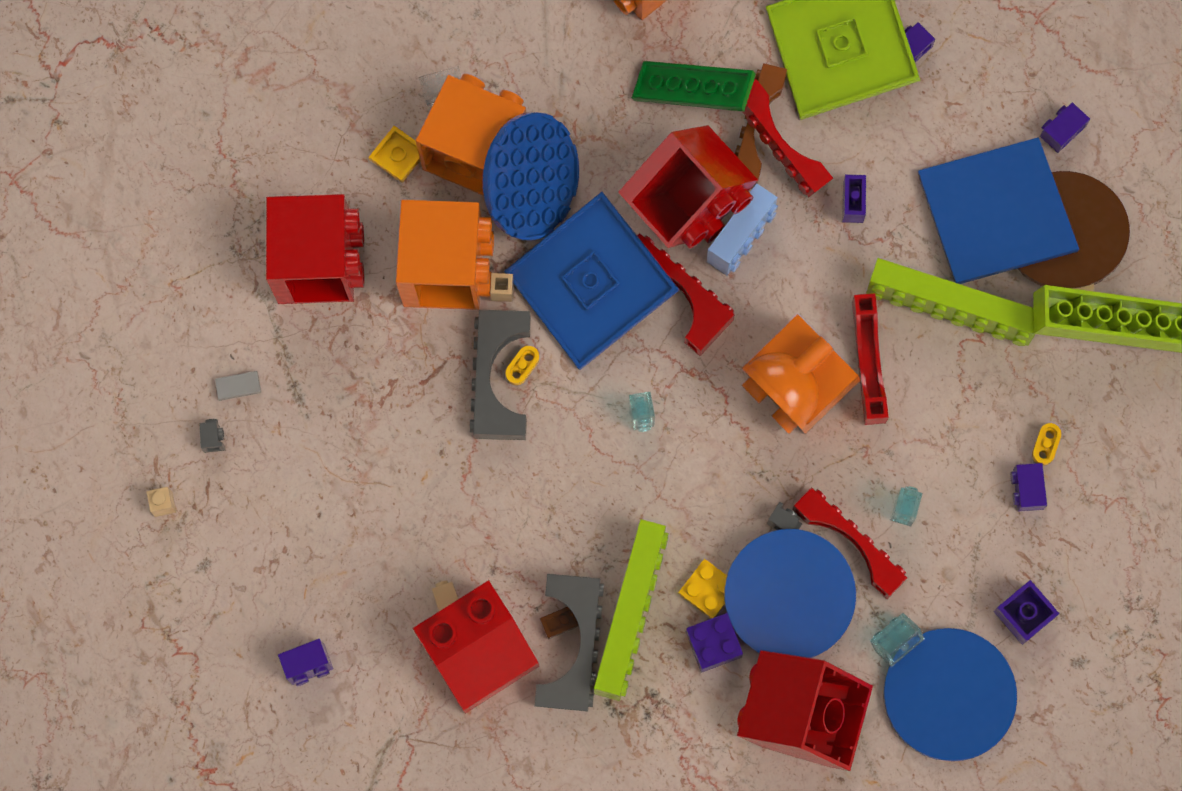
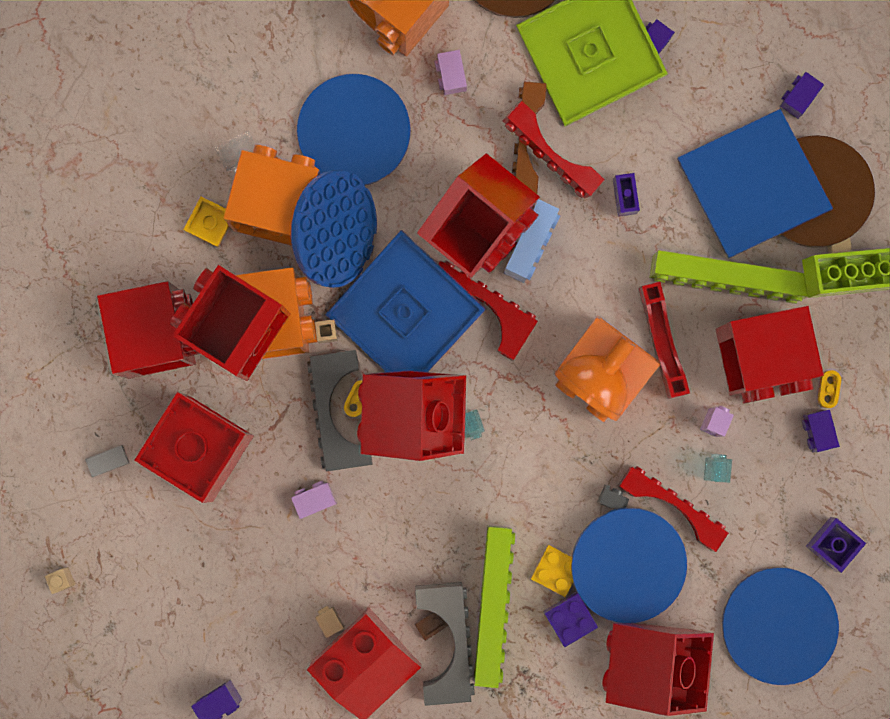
camera: 20 degrees left, 10 degrees up
dark grey brick [199,419,226,453] -> none
green tile [631,61,756,112] -> none
clear light blue brick [870,613,924,667] -> none
none -> red piece [134,392,254,503]
none -> red piece [170,265,290,381]
none -> lavender brick [291,480,337,519]
none -> blue tile [297,74,411,186]
none -> red piece [357,371,467,461]
none -> lavender brick [434,50,467,95]
none -> lavender brick [700,406,734,437]
none -> red piece [715,306,824,404]

